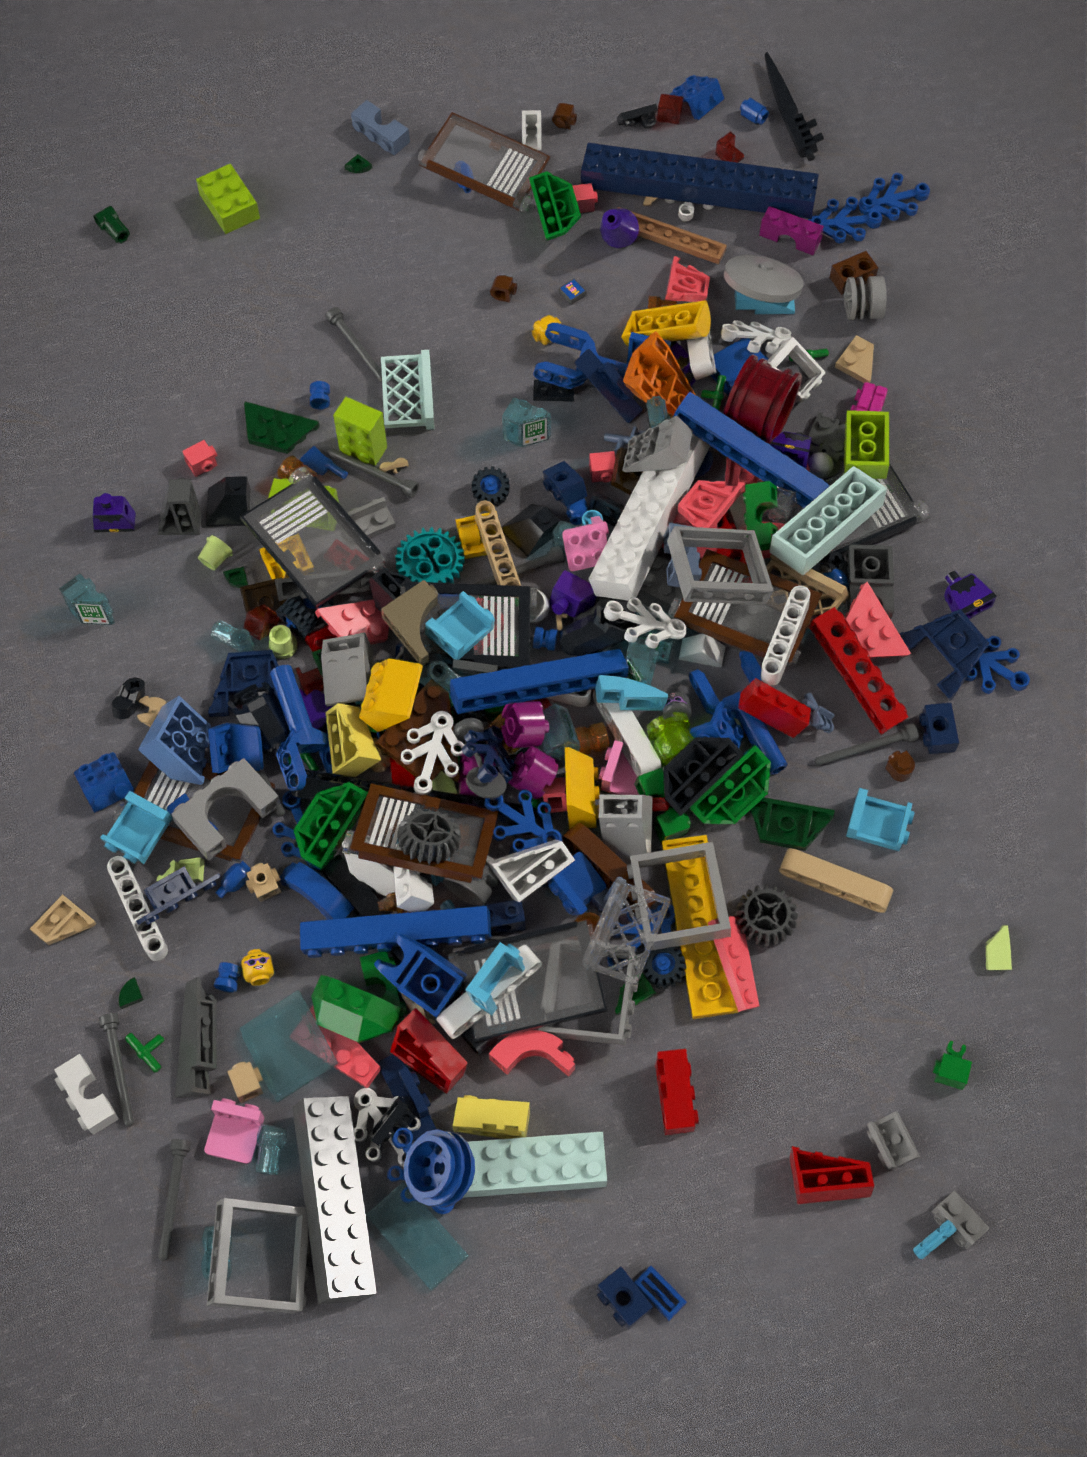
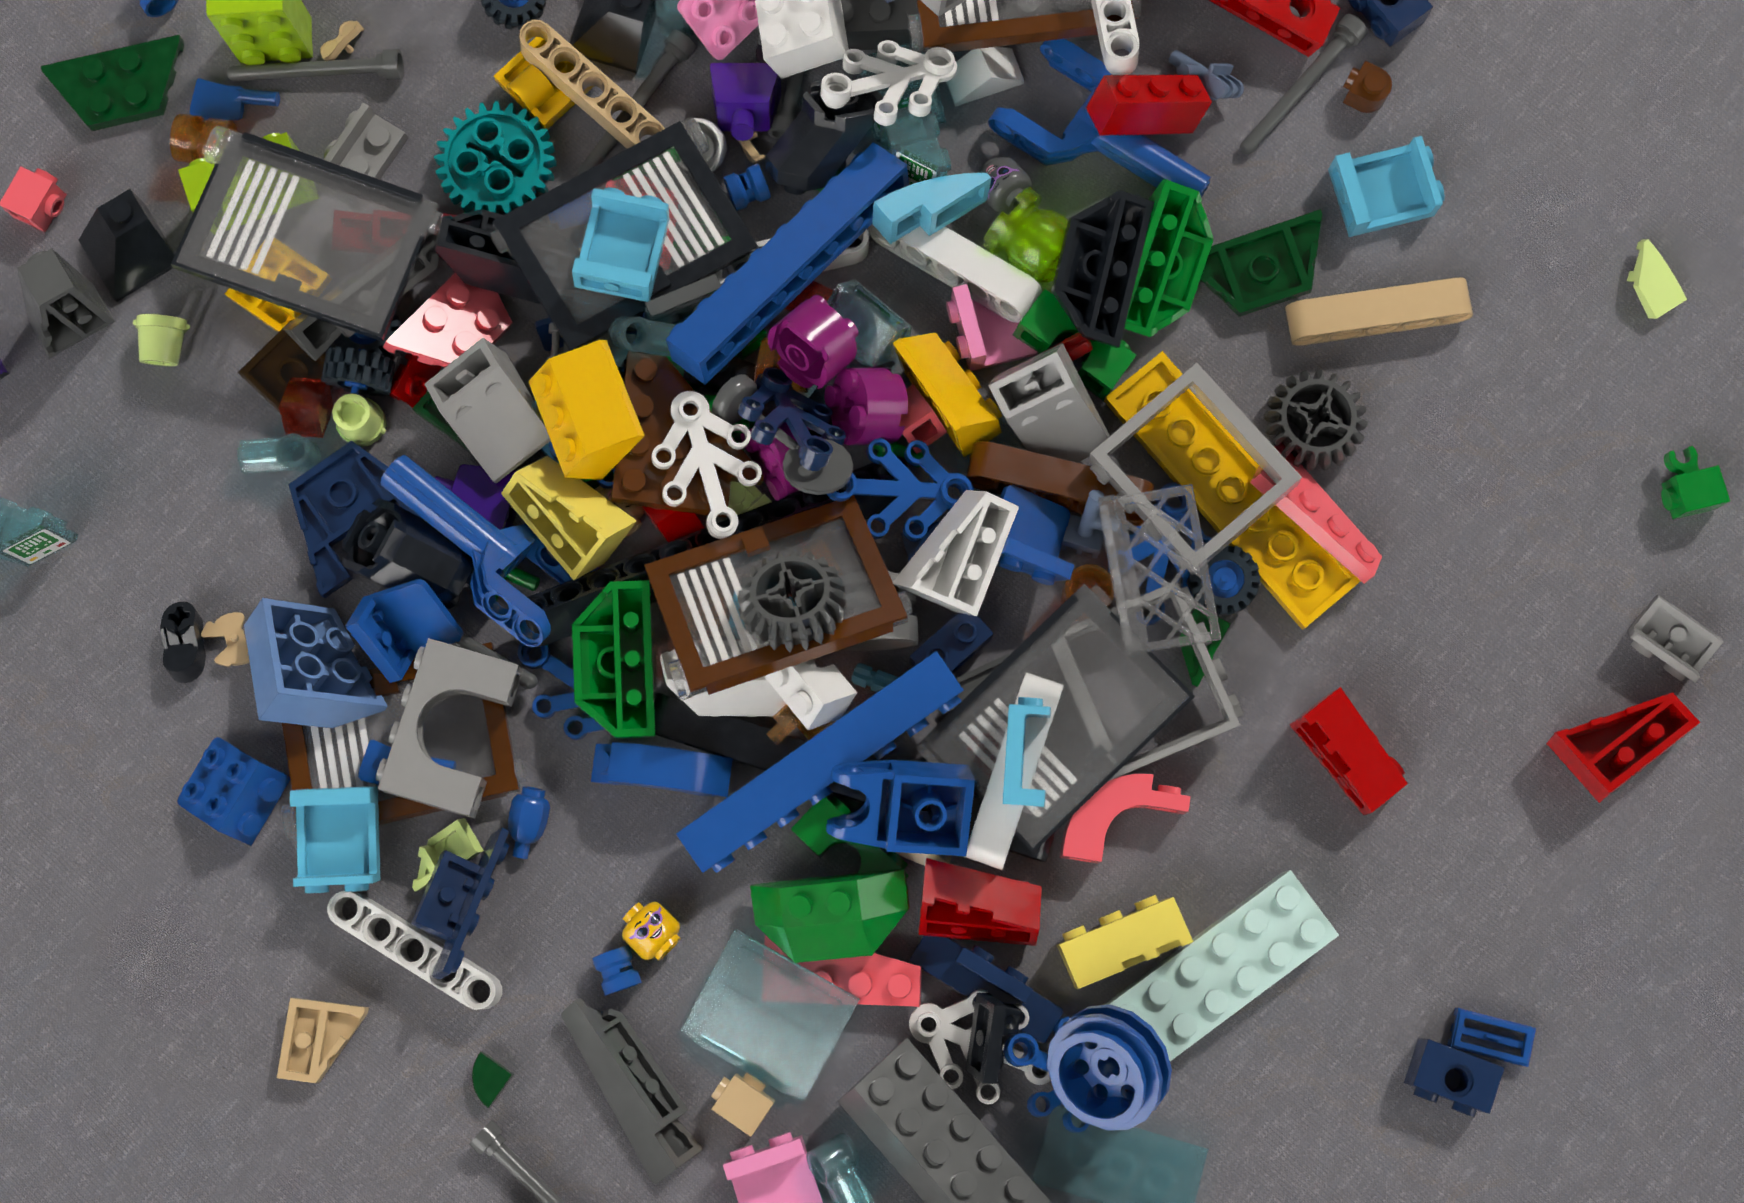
camera: 30 degrees left, 15 degrees up
green piece [125,1033,164,1073] -> none
dark green tile [223,566,248,588] -> none
tan brick [245,863,282,902] -> none
clear red panel [295,667,324,695] -> none
dark tan arch [381,580,438,666] -> none
clear orange wheel [574,722,609,755] -> none
blue bracket [690,702,744,748] -> none

